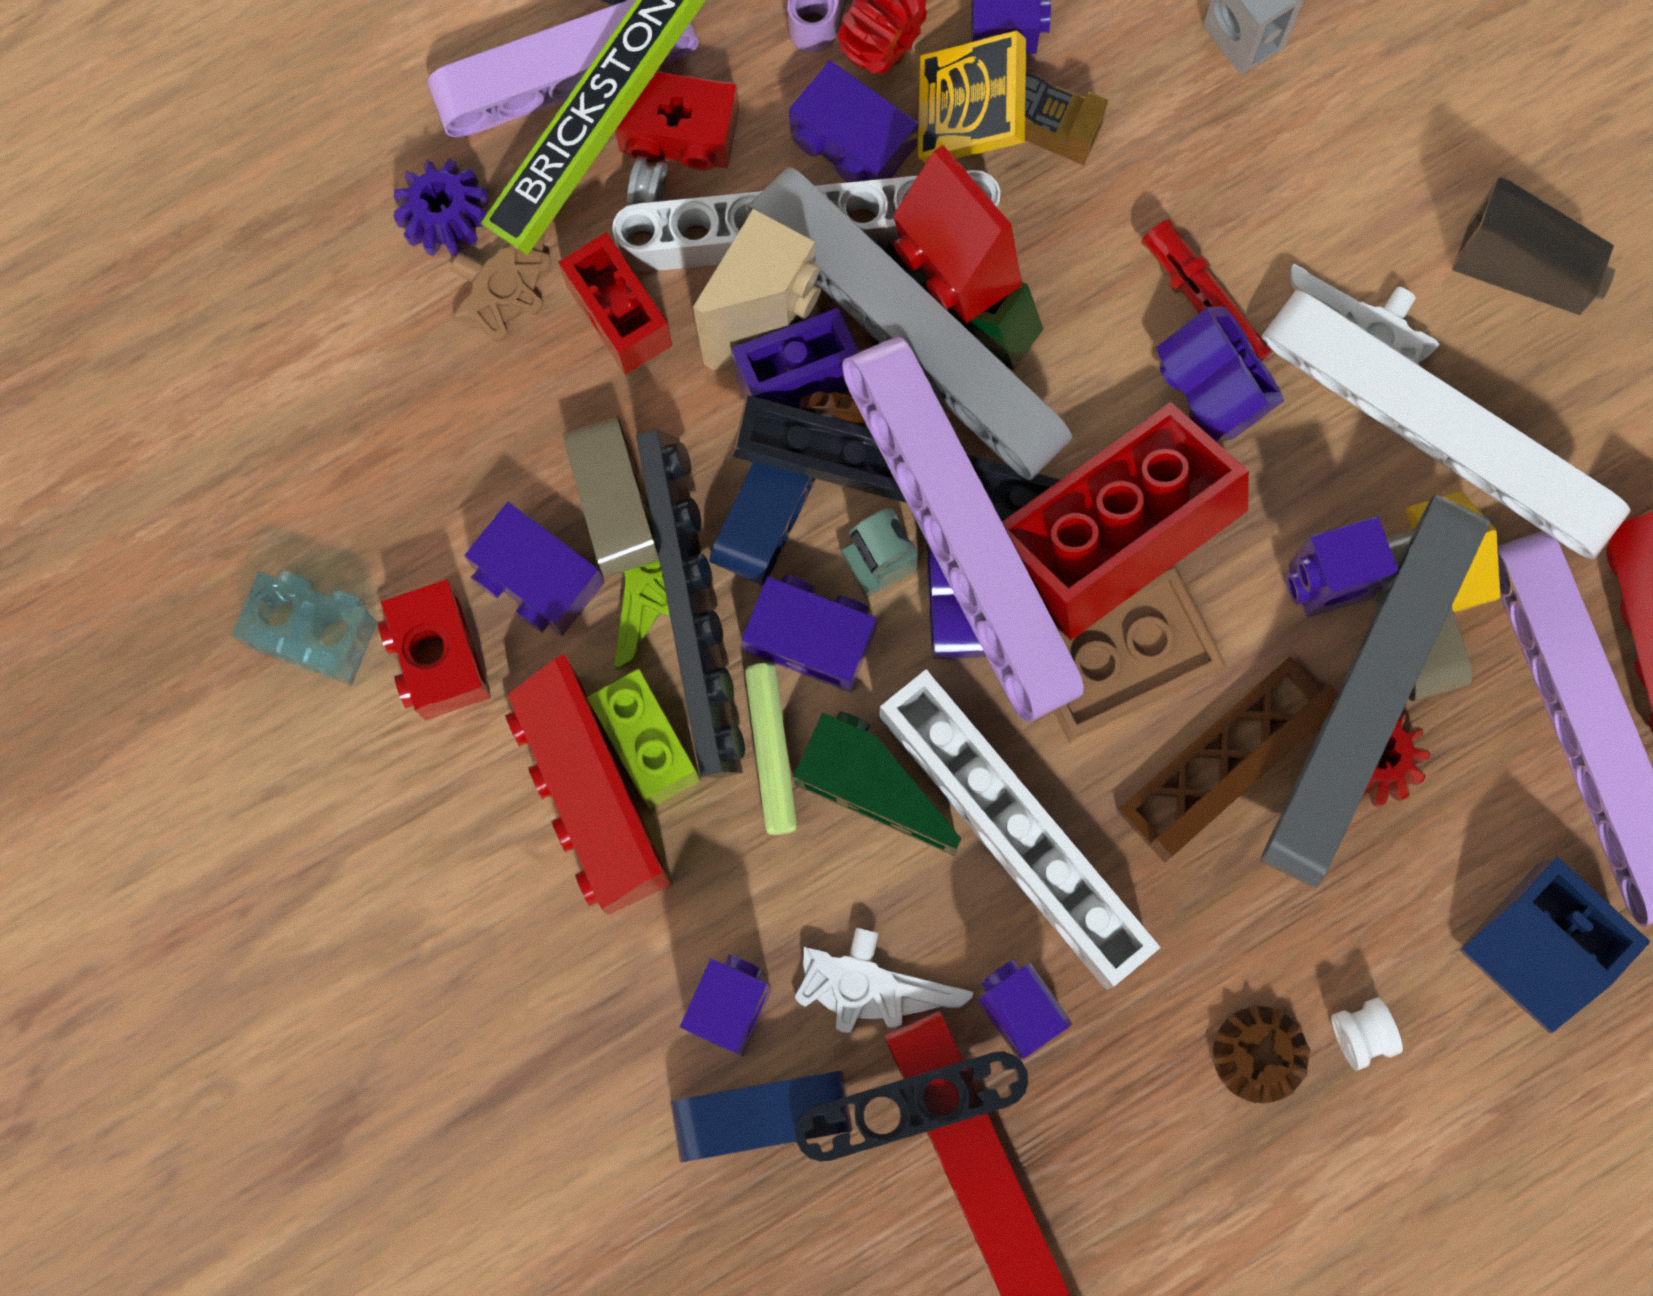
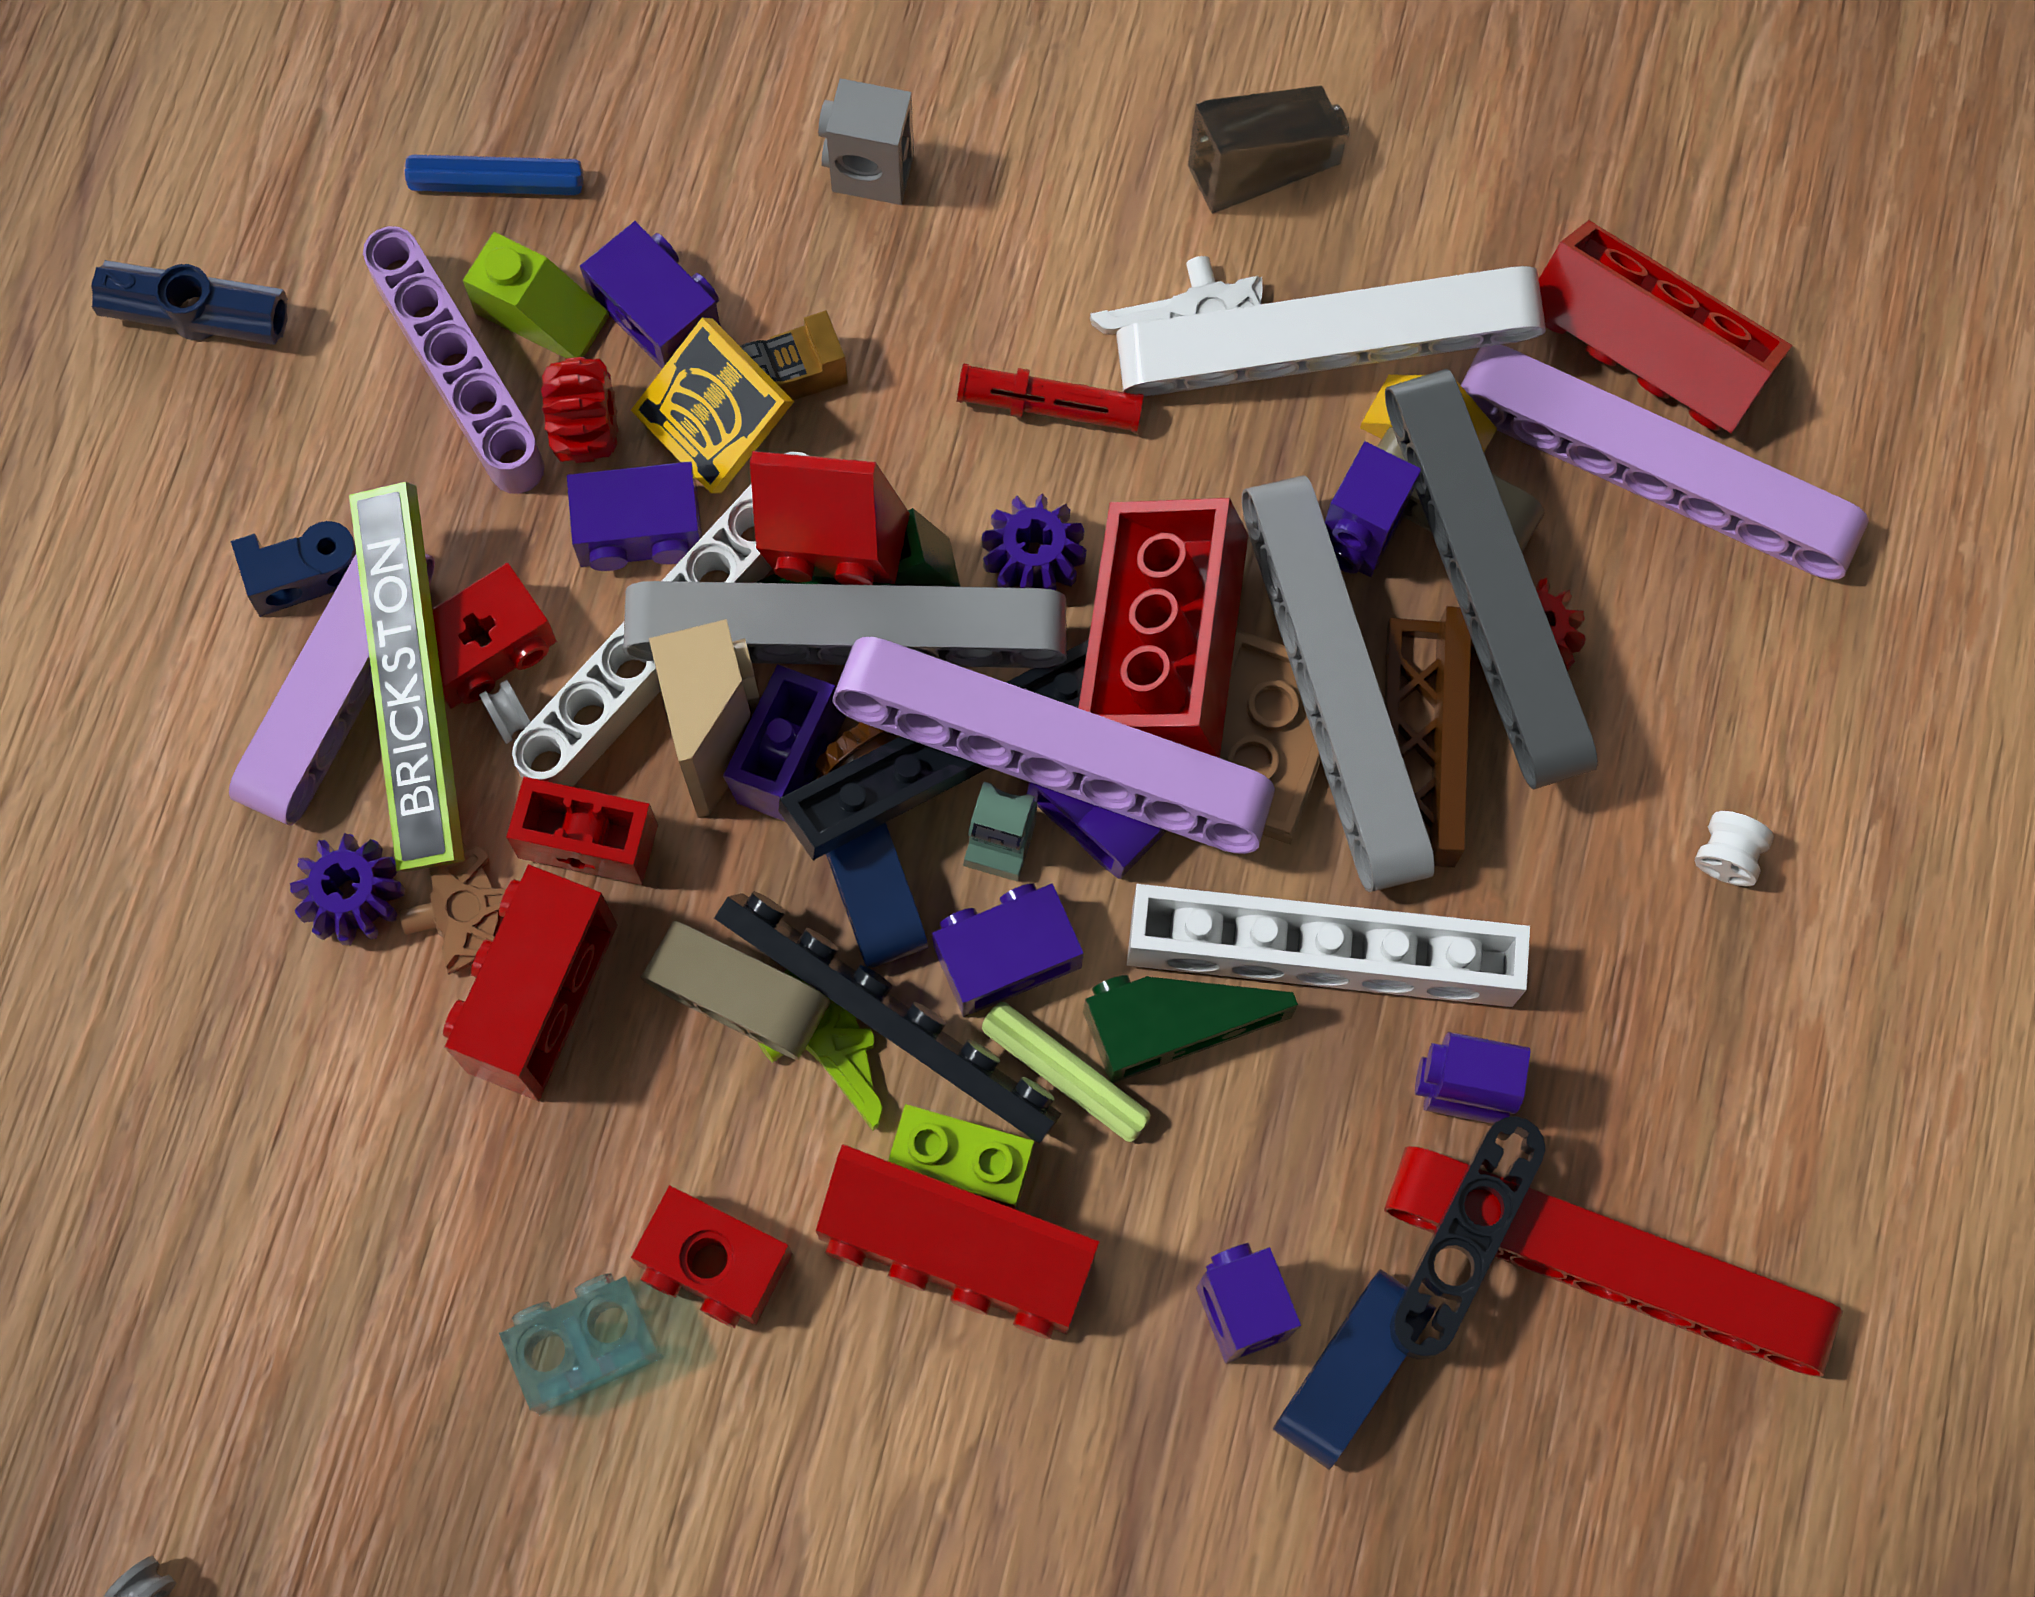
camera: 50 degrees left, 5 degrees down
dark purple brick [464,502,605,636] -> none
white piece [795,928,973,1033] -> none
dark purple brick [1156,307,1284,442] -> none
reddish brown gear [1213,1006,1311,1103] -> none
dark blue slope [1458,856,1651,1033] -> none
none -> red brick [443,864,618,1102]
none -> dark purple gear [981,493,1087,591]
none -> light grey beam [1242,475,1434,892]

